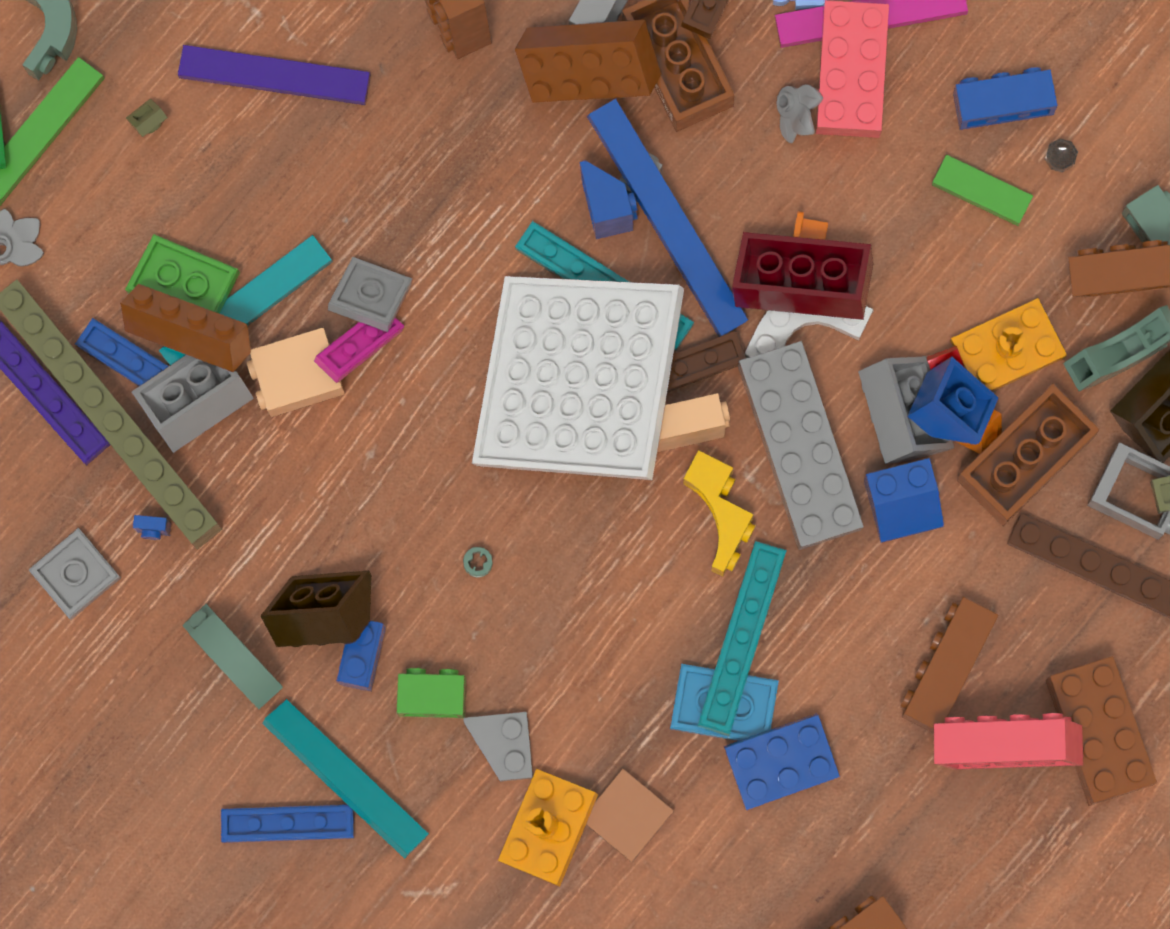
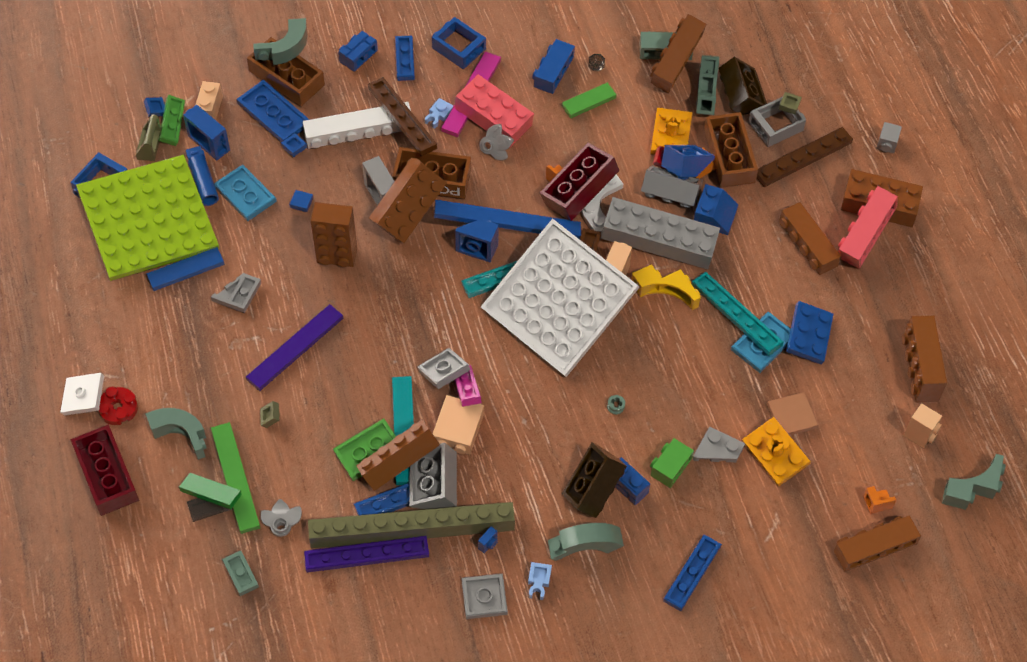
camera: 65 degrees left, 20 degrees down
teal tile [262,699,429,859] -> none
none -> light blue plate [528,562,552,600]

